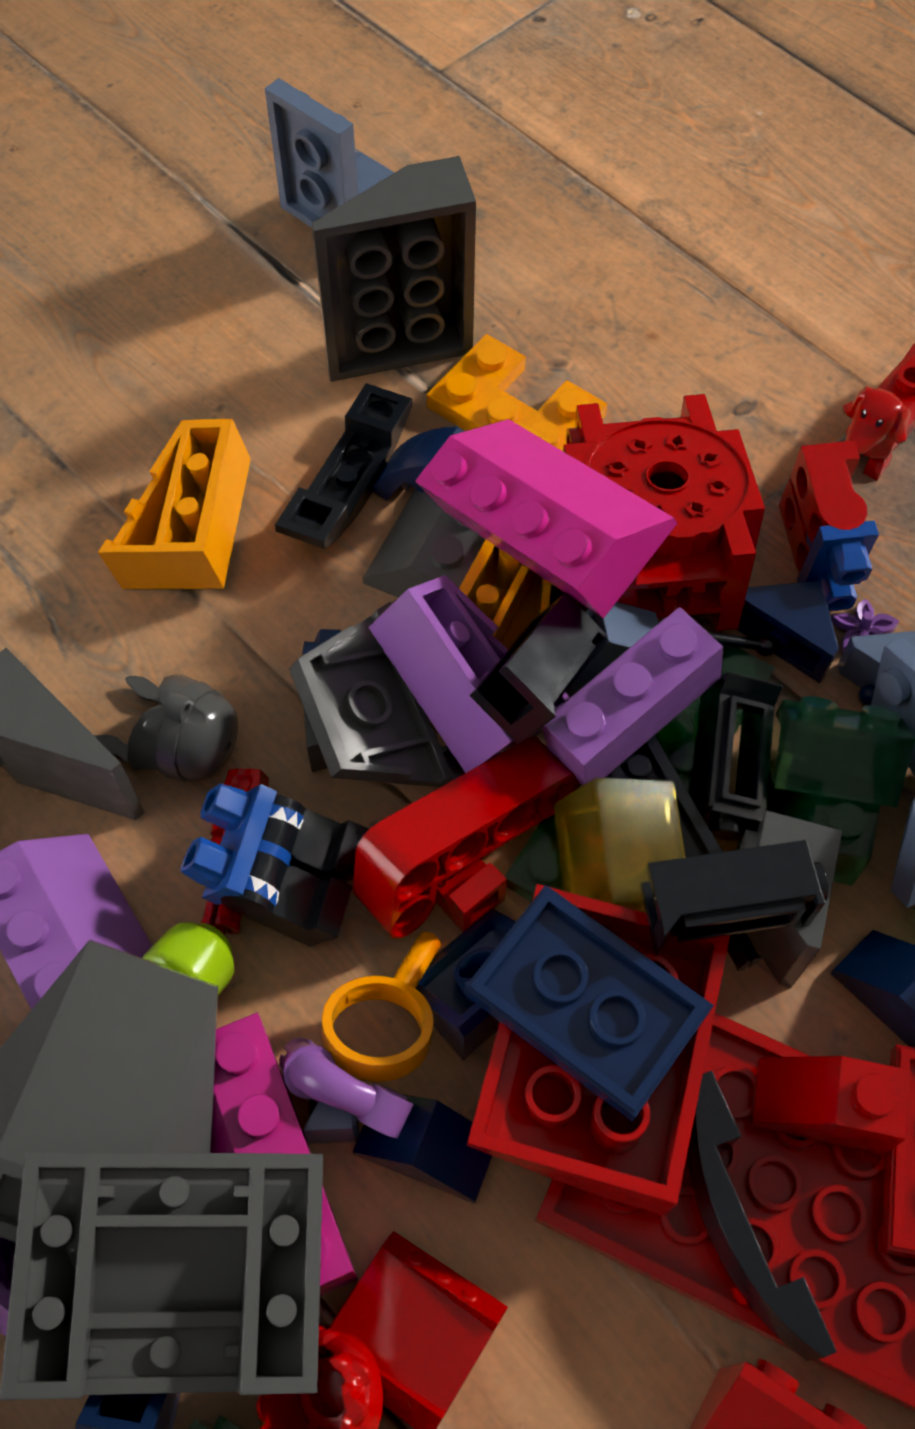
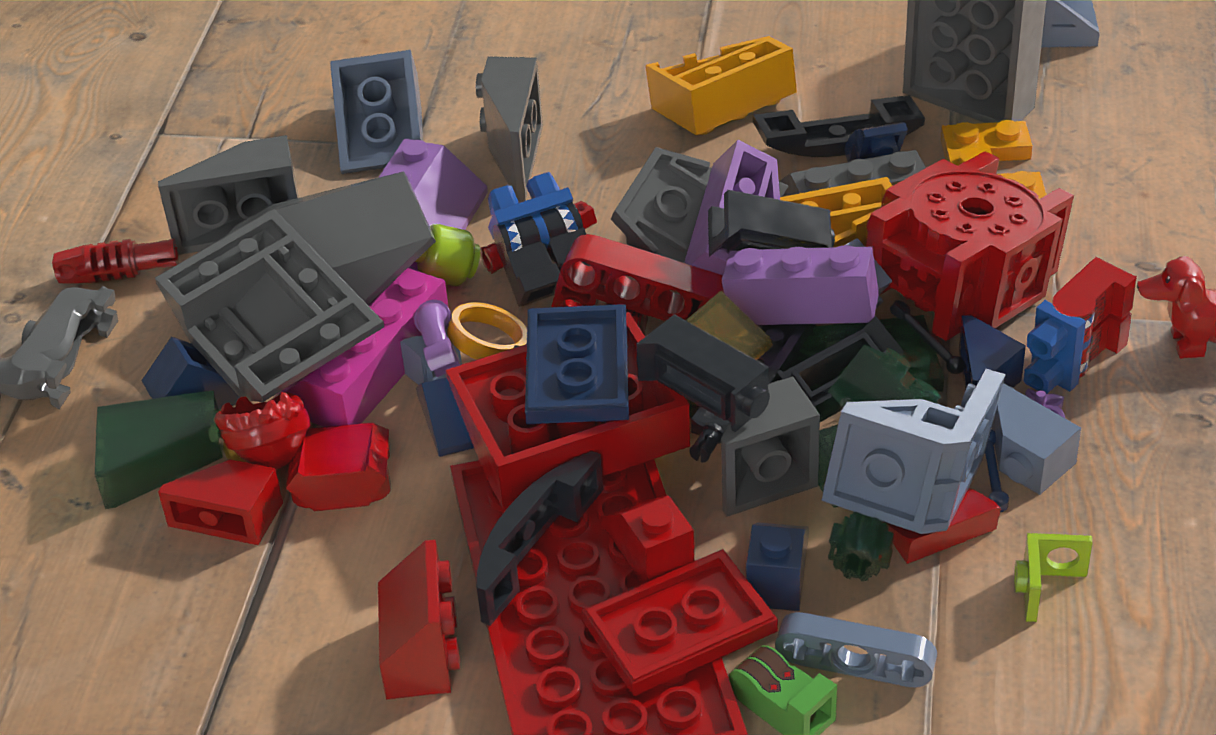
camera: 55 degrees right, 20 degrees down
dark grey hair [93,674,238,782] -> none
dark pink slope [415,419,678,619] -> none

